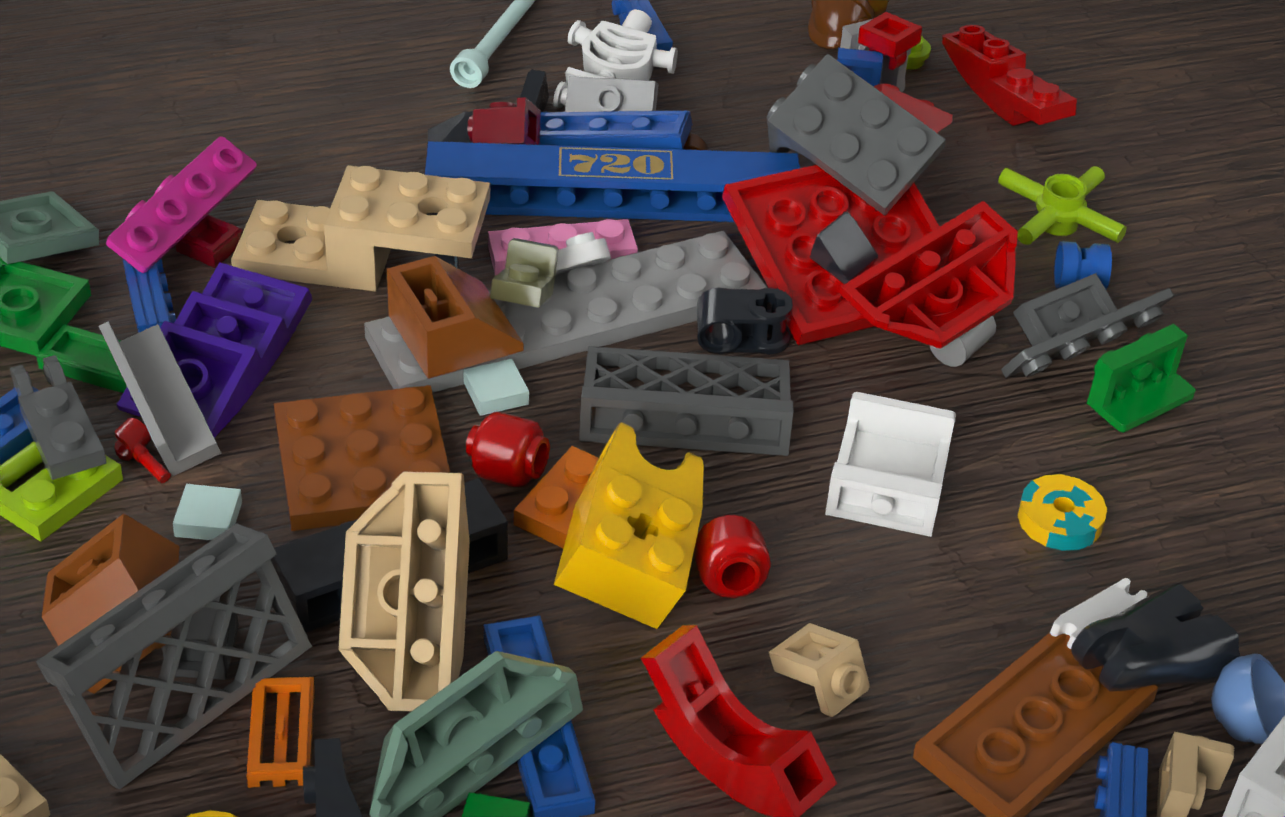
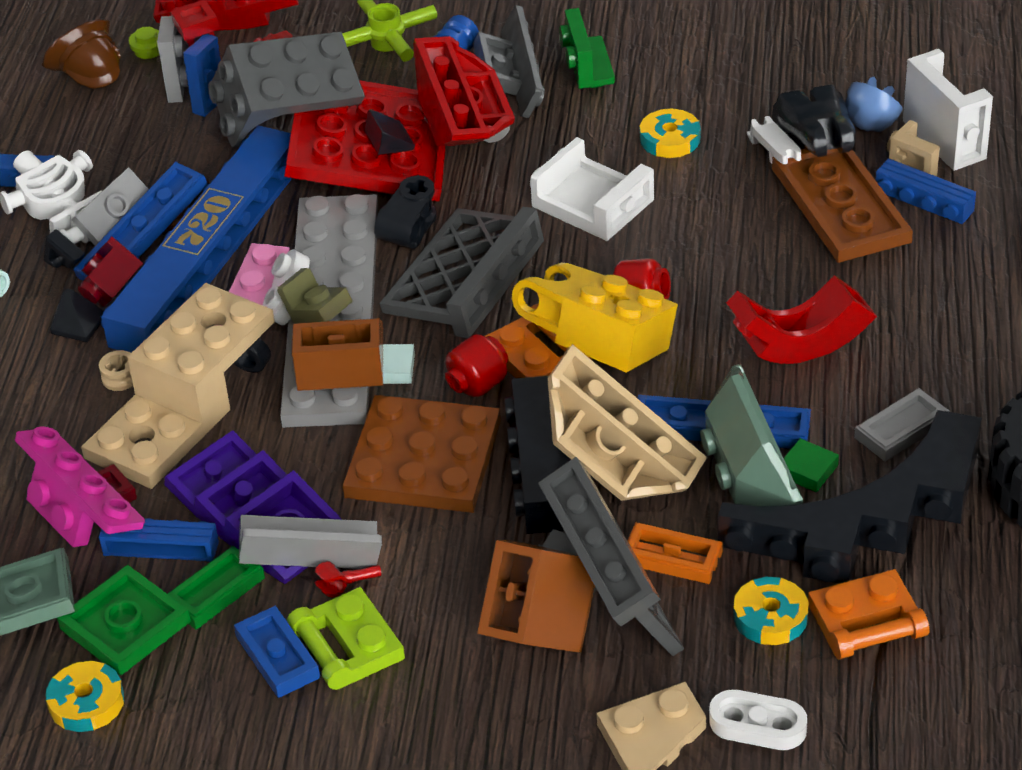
camera: 60 degrees left, 0 degrees up
dark grey hinge [10,355,106,480] -> none
light aqua tile [173,484,242,540] -> none
tan bracket [769,623,870,717] -> none

